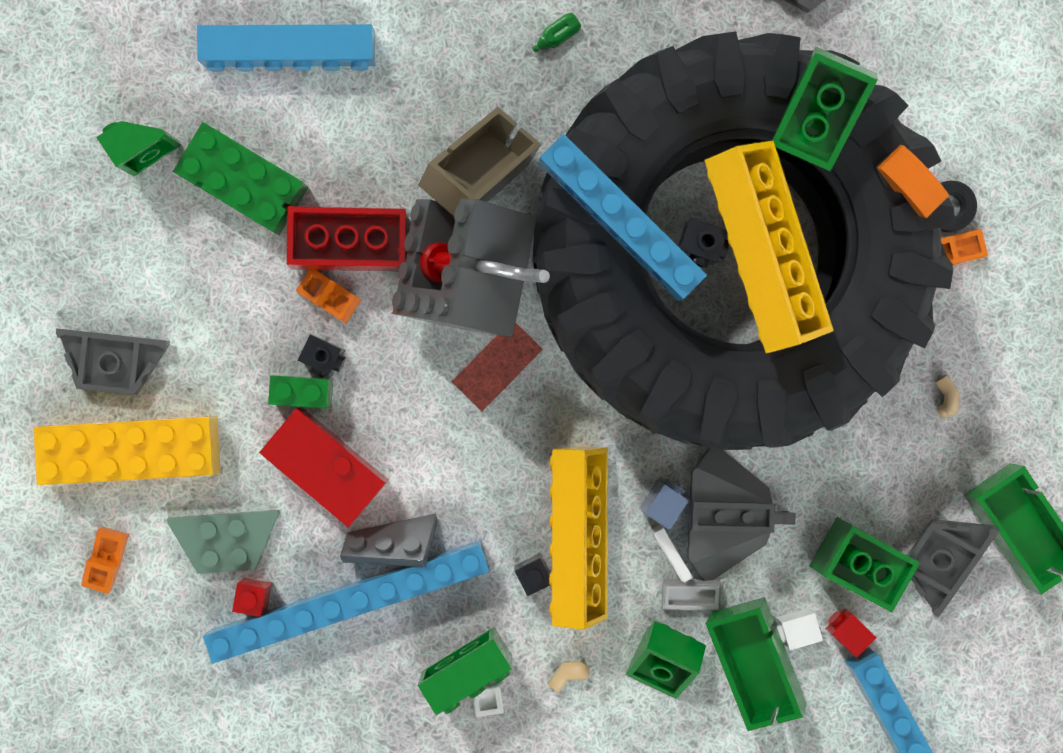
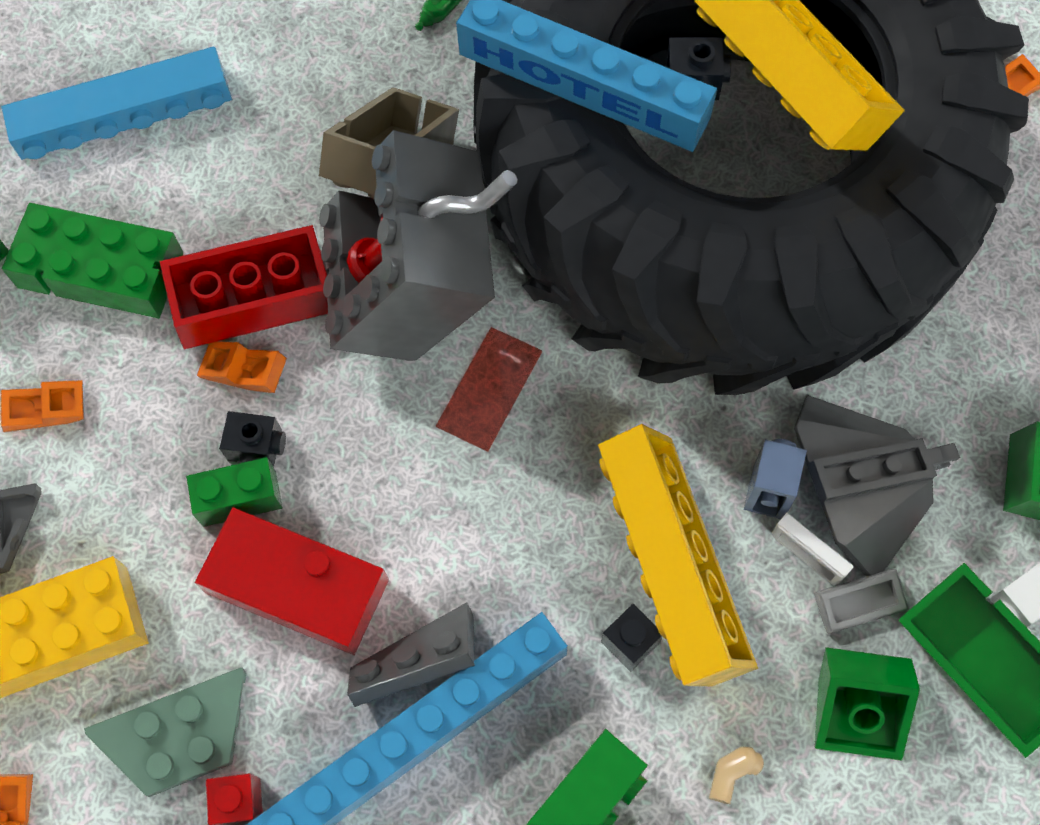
camera: 20 degrees left, 20 degrees down
none -> orange slope [1,380,84,432]

